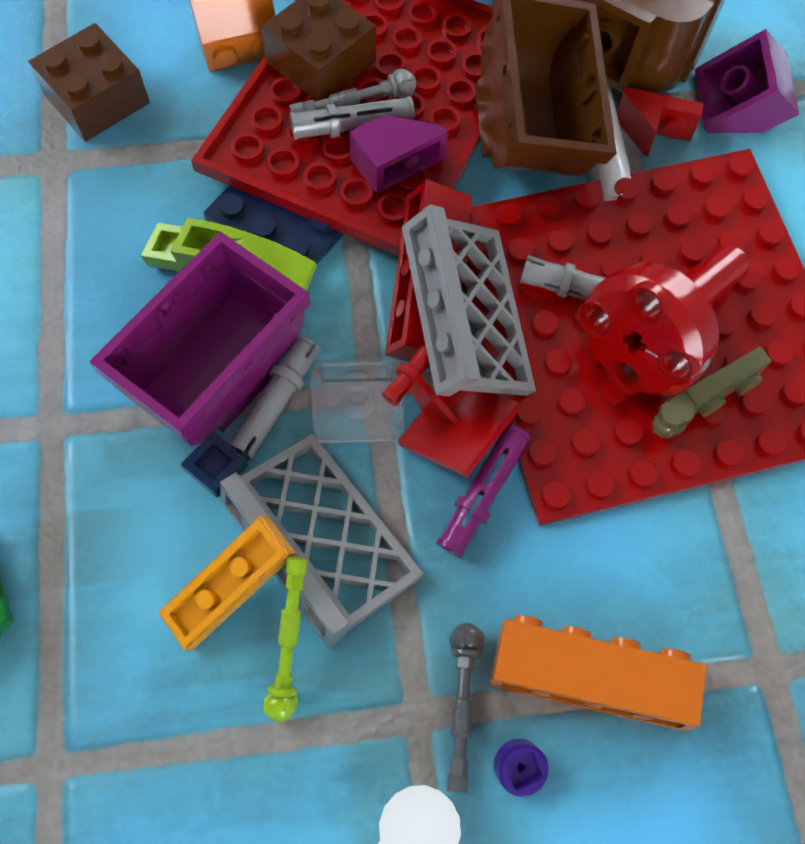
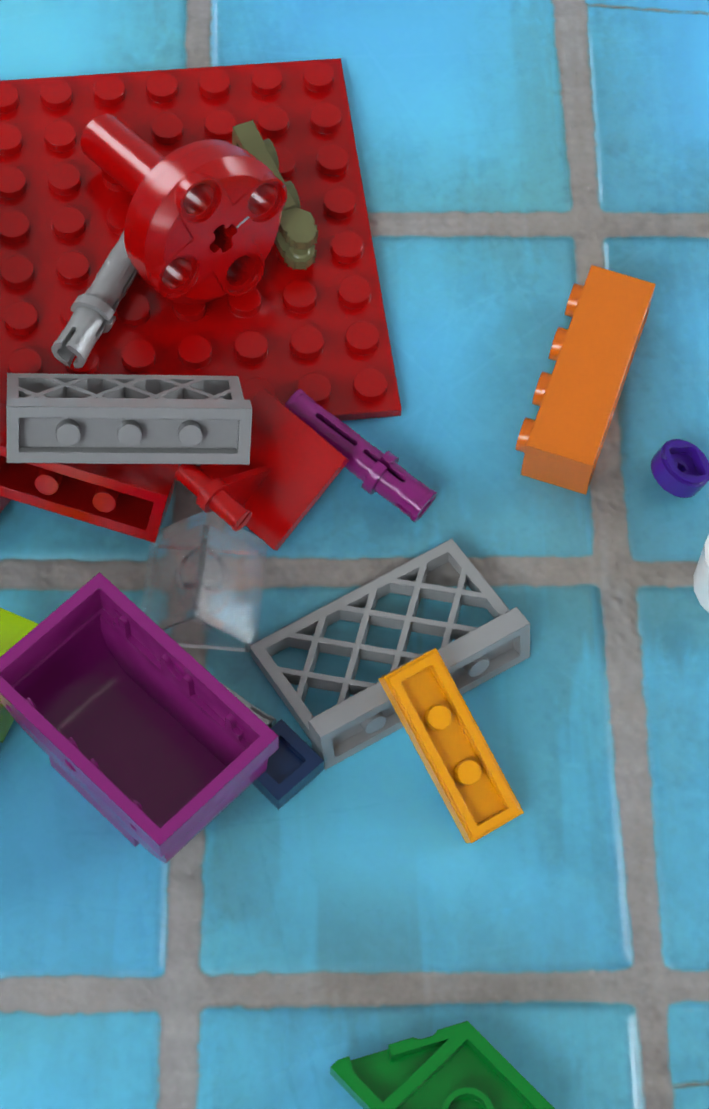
camera: 85 degrees left, 5 degrees down
lime piece [263,557,308,722] -> none
dark grey piece [447,623,485,793] -> none

